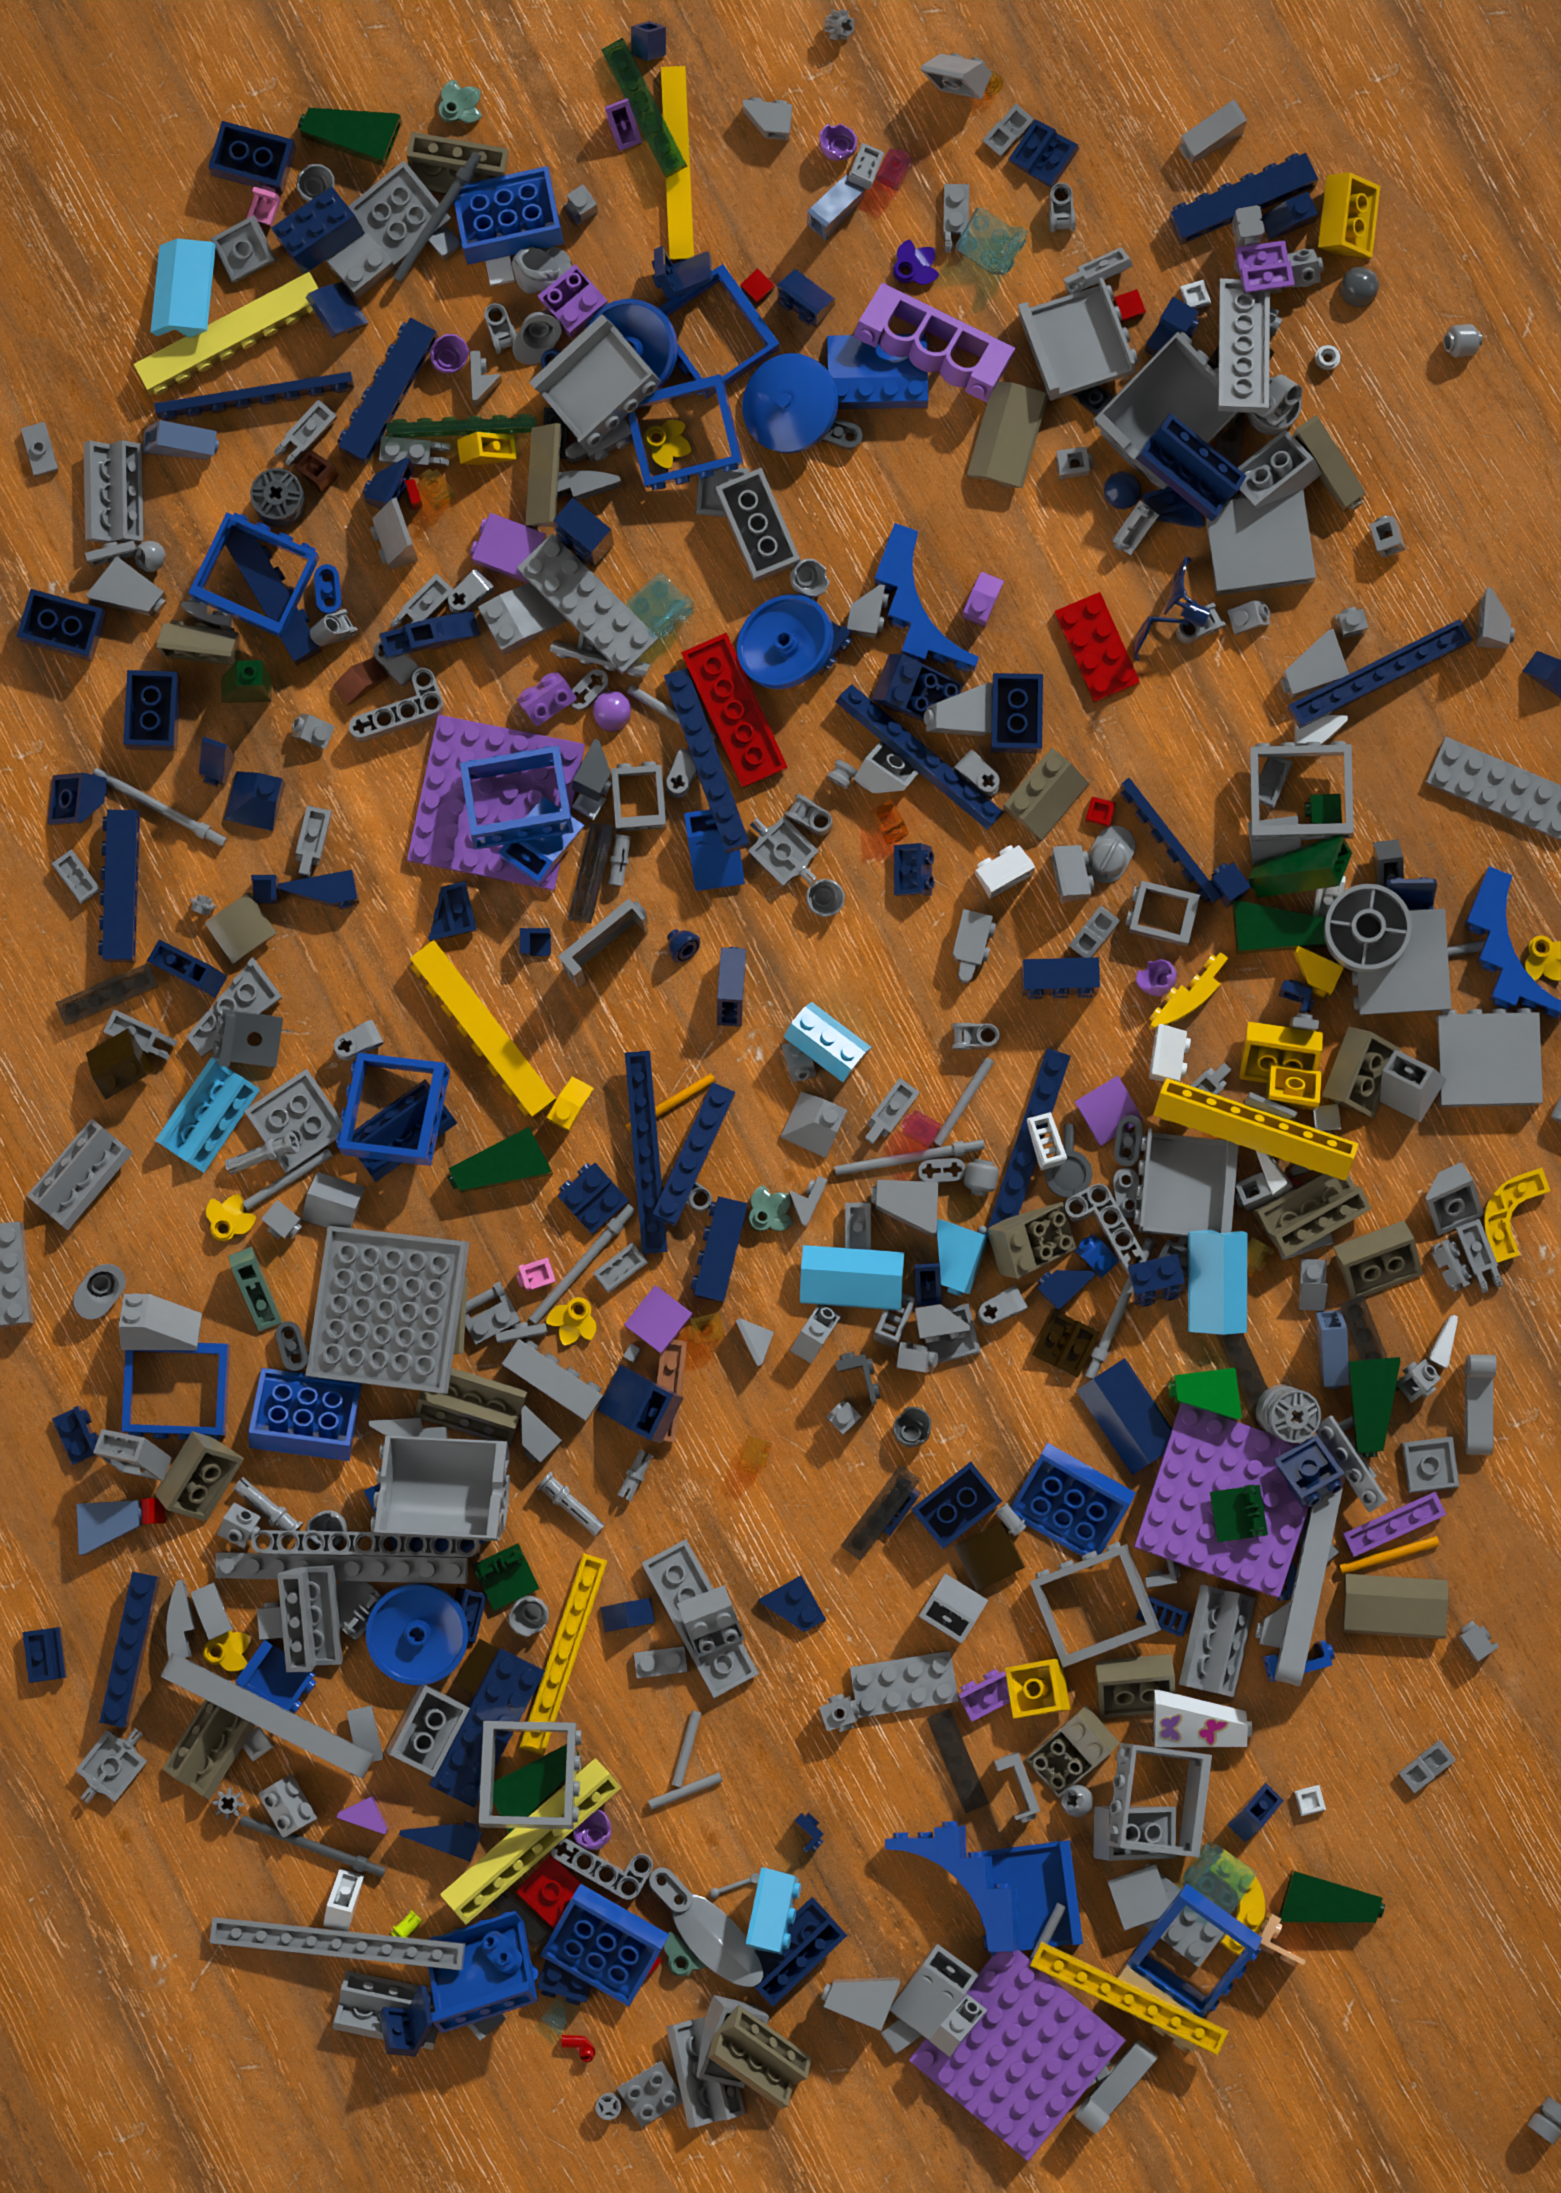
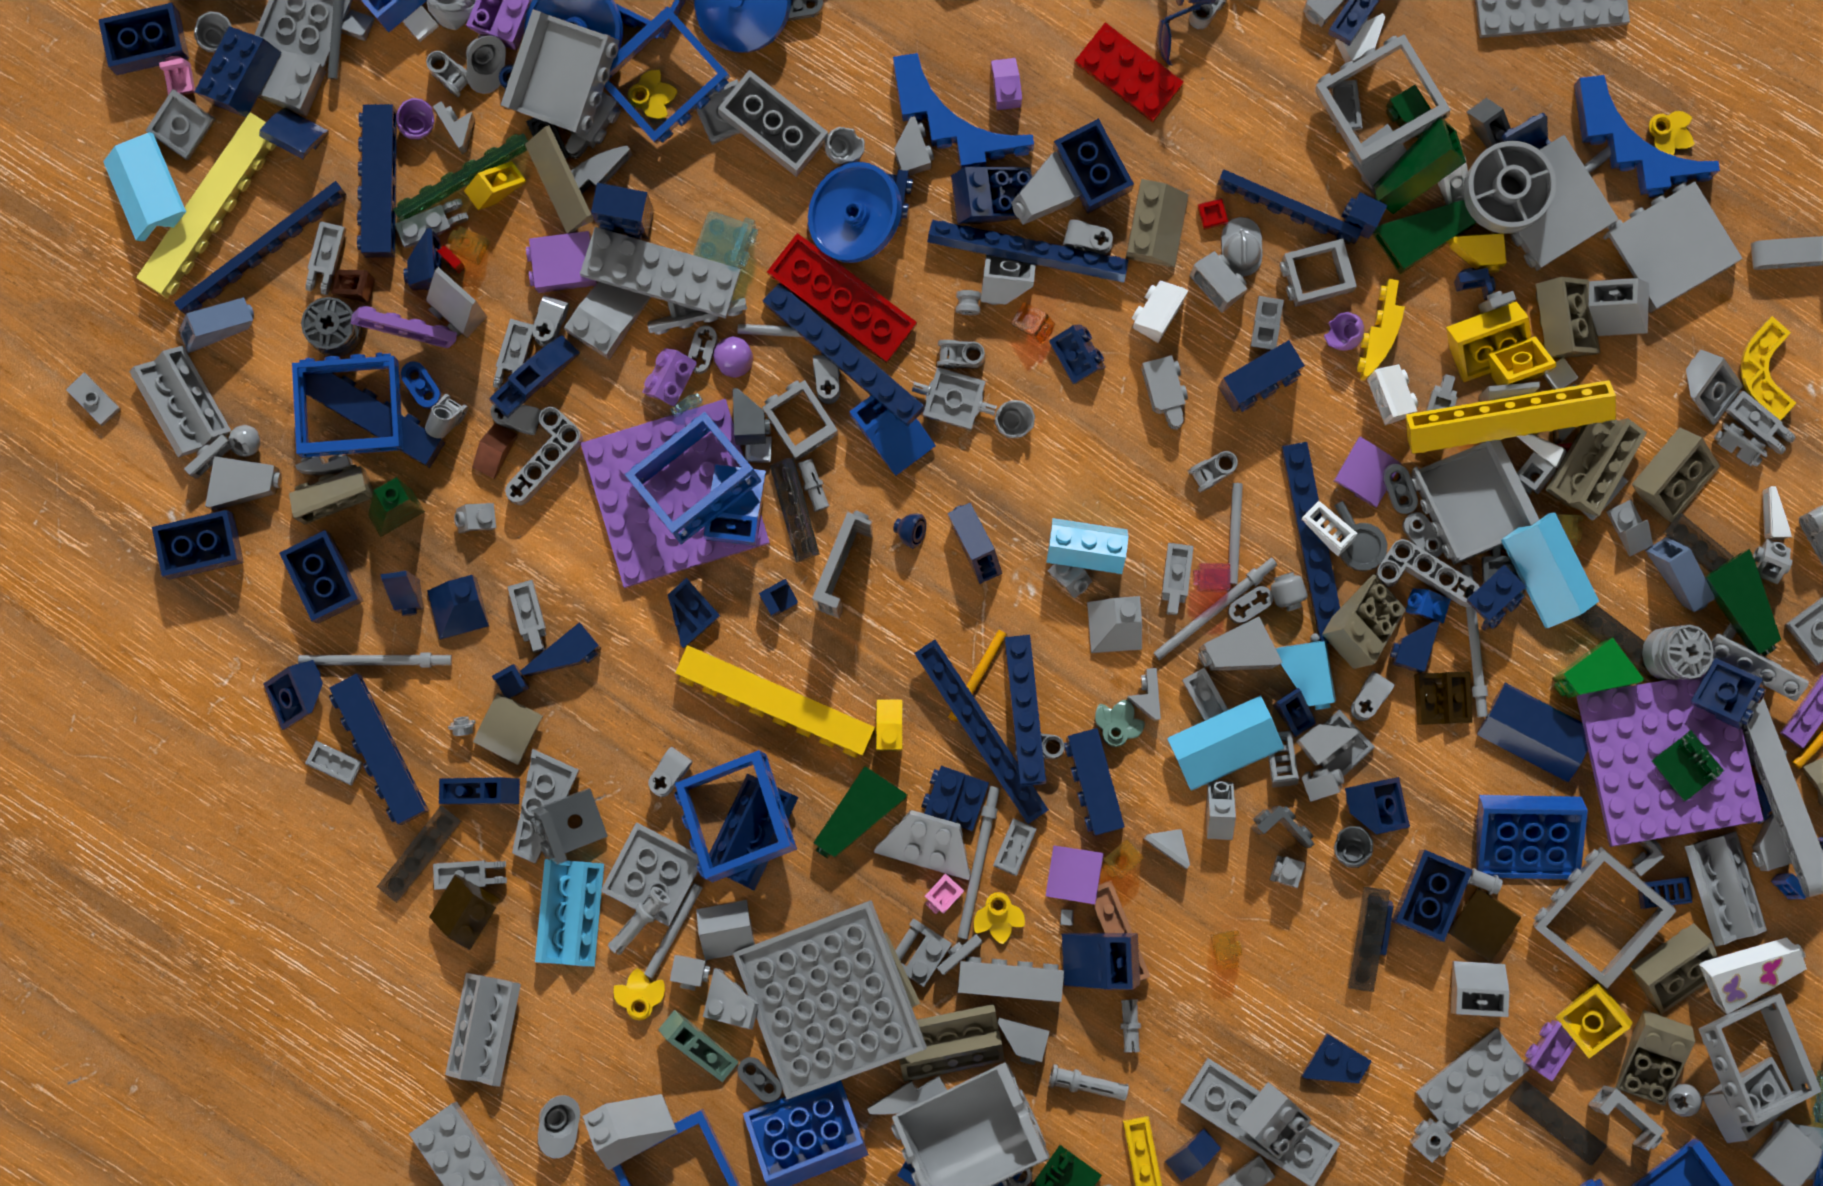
camera: 30 degrees left, 0 degrees up
none -> medium lavender plate [351,306,457,349]
none -> clear light blue tile [670,393,703,417]
none -> light grey wing [703,968,759,1029]
none -> light grey wing [874,810,971,880]
none -> dark blue slope [1345,777,1410,834]

